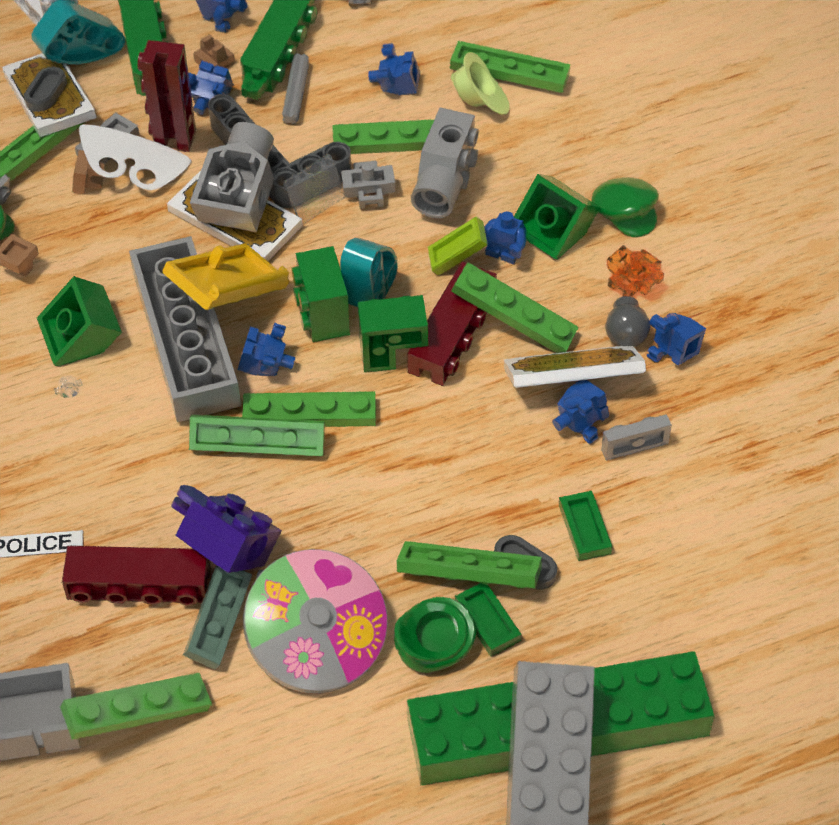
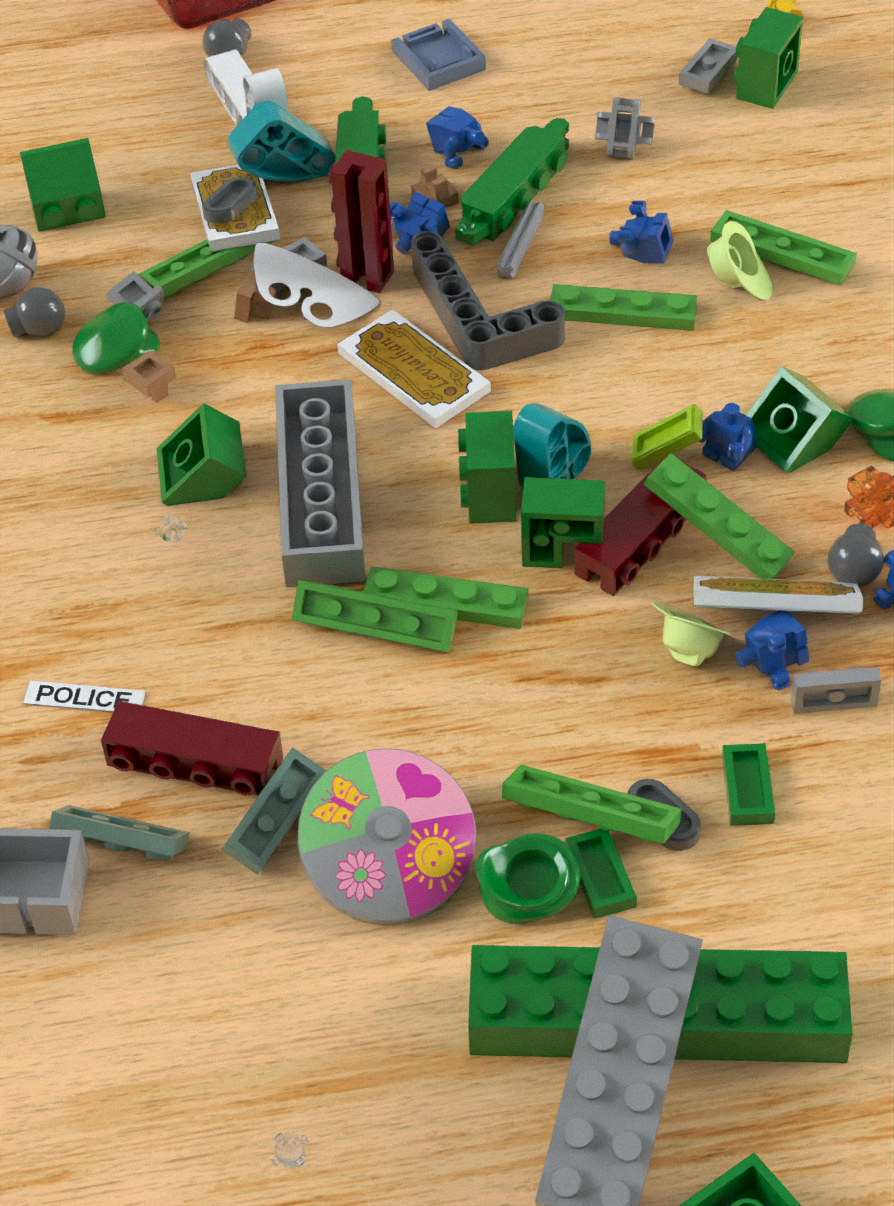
camera: 15 degrees right, 5 degrees down
bright green plate [60,673,212,740] -> none
yellow container [162,243,290,310] -> none
dark purple brick [171,485,282,573] -> none
light grey brick [190,122,274,232] -> none
blue piece [237,323,296,376] -> none
clear window [283,154,345,224] -> none
light grey piece [341,161,395,209] -> none
light grey brick [411,107,479,218] -> none
none -> sand green plate [49,805,190,860]
none -> yellowish green piece [651,600,732,667]

